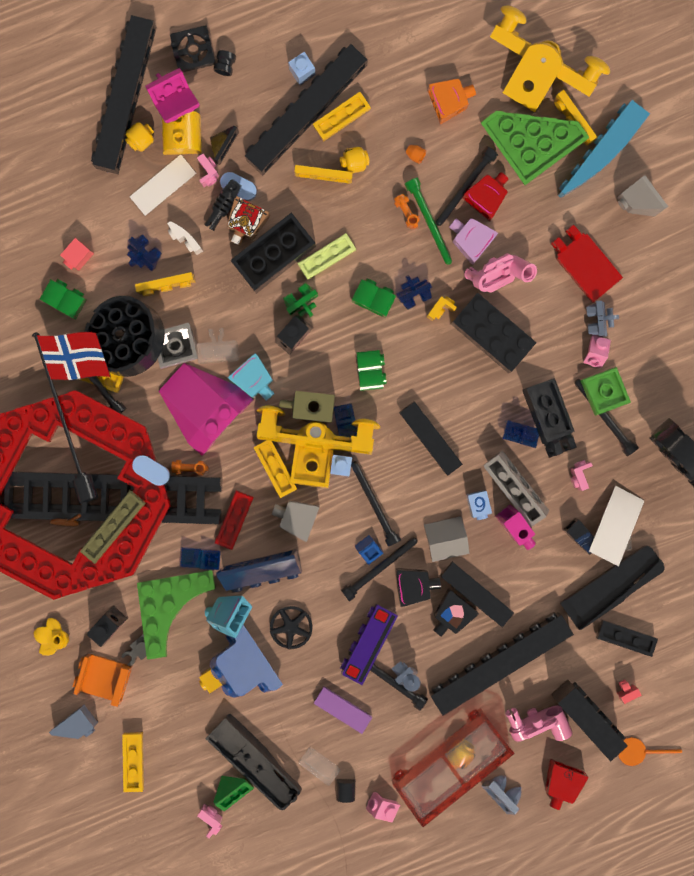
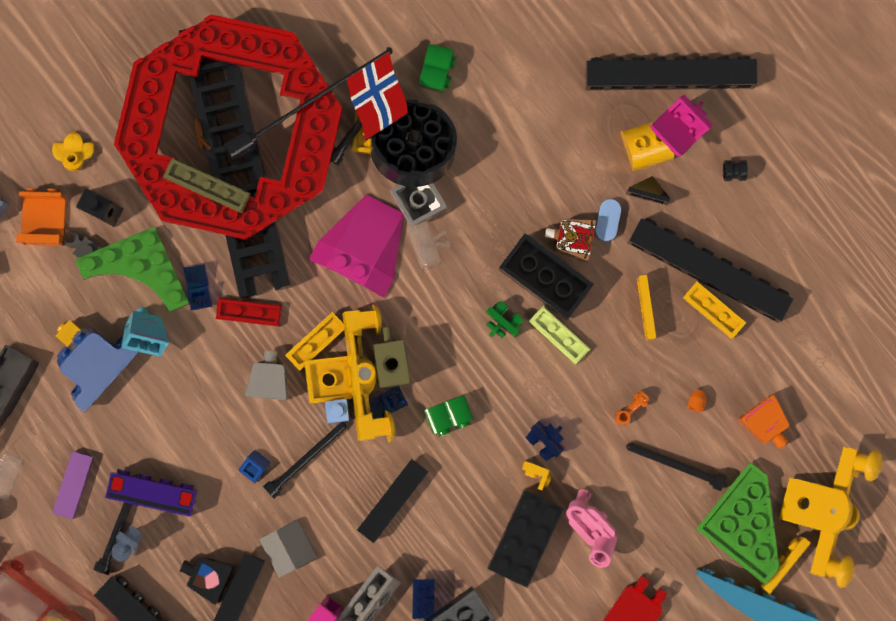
camera: 80 degrees right, 5 degrees down
coral brick [60,238,94,270] -> none
yellow head [125,122,154,152] -> none
clear blue hips [127,234,162,271] -> none
white sticker [130,155,196,216] -> none
light blue tile [132,455,170,485] -> none
yellow plate [135,272,195,296] -> none
white slope [167,221,203,255] -> none
black piece [170,25,216,73] -> none
orange bar [171,460,209,475] -> none
bright pink bracket [197,154,219,187] -> none
black hinge [204,179,242,231] -> none
dark blue slope [216,549,302,593] -> none
medium azure torso [228,353,275,401] -> none
black wheel [270,606,313,650] -> none
black torso [275,315,313,355] -> none
light blue brick [288,52,316,85] -> none
yellow head [340,146,369,173] -> none
black piece [341,537,418,602] -> none
green brick [351,278,396,318] -> none
black torso [396,568,441,607] -> none
green piece [404,177,452,265] -> none
lavender torso [449,218,498,265] -> none
red torso [462,172,509,222] -> none
light blue brick [466,490,492,520] -> none

